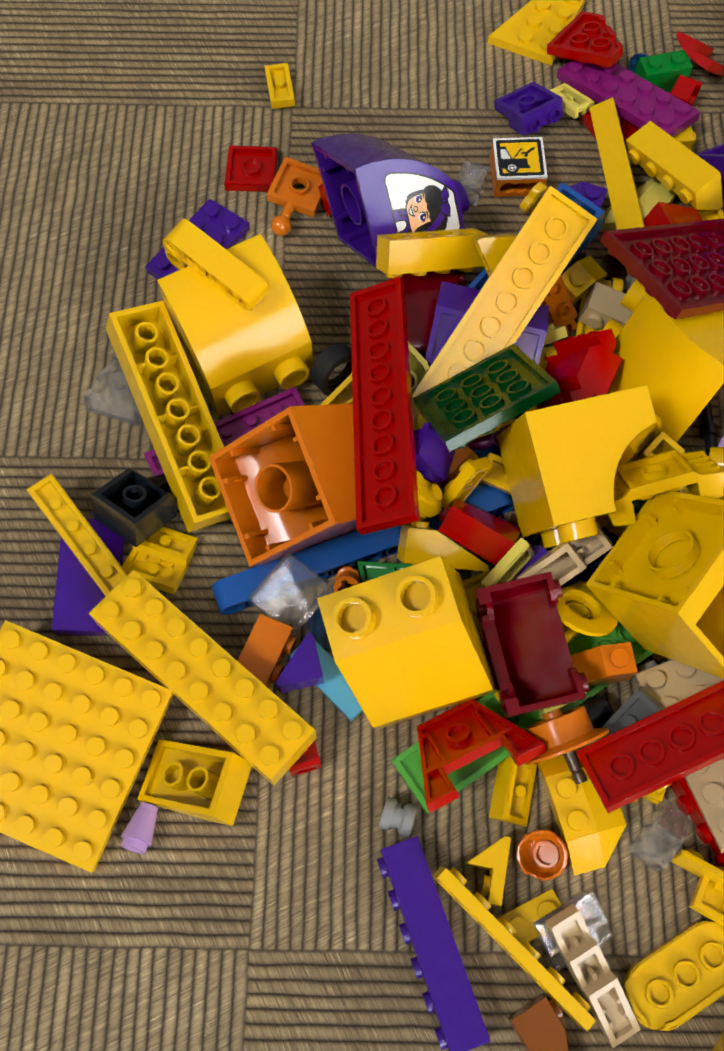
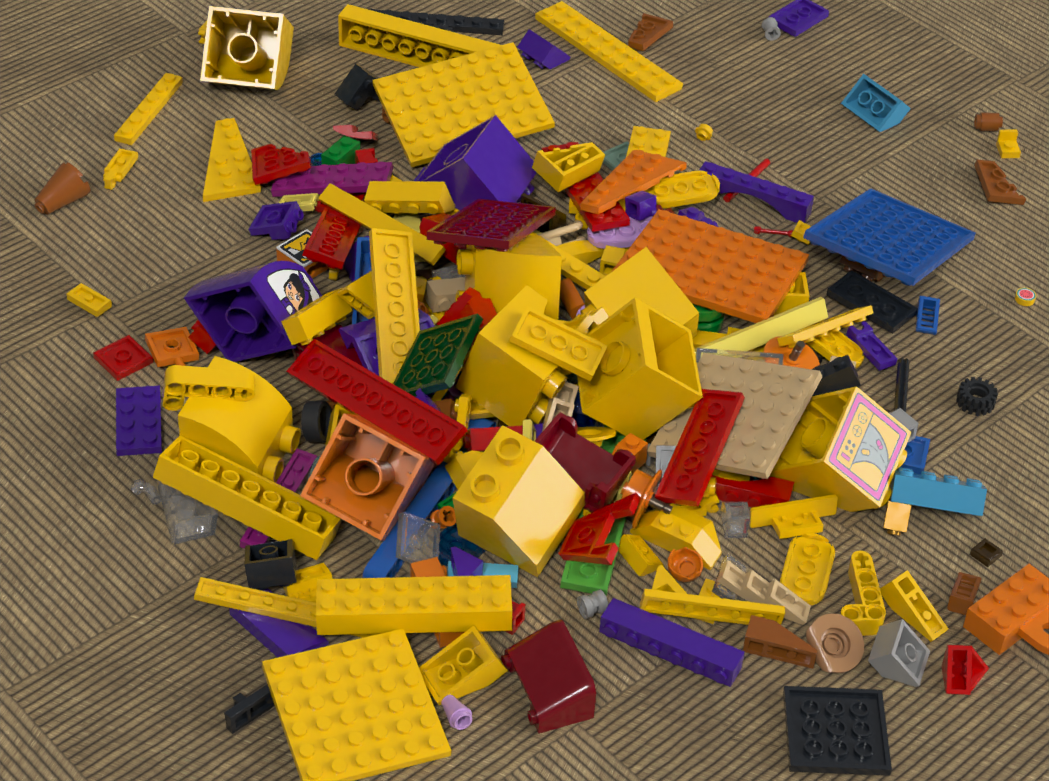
camera: 45 degrees left, 25 degrees down
none -> red plate [302,207,361,269]
none -> dark red windscreen [501,619,596,734]
none -> yellow plate [509,306,608,381]

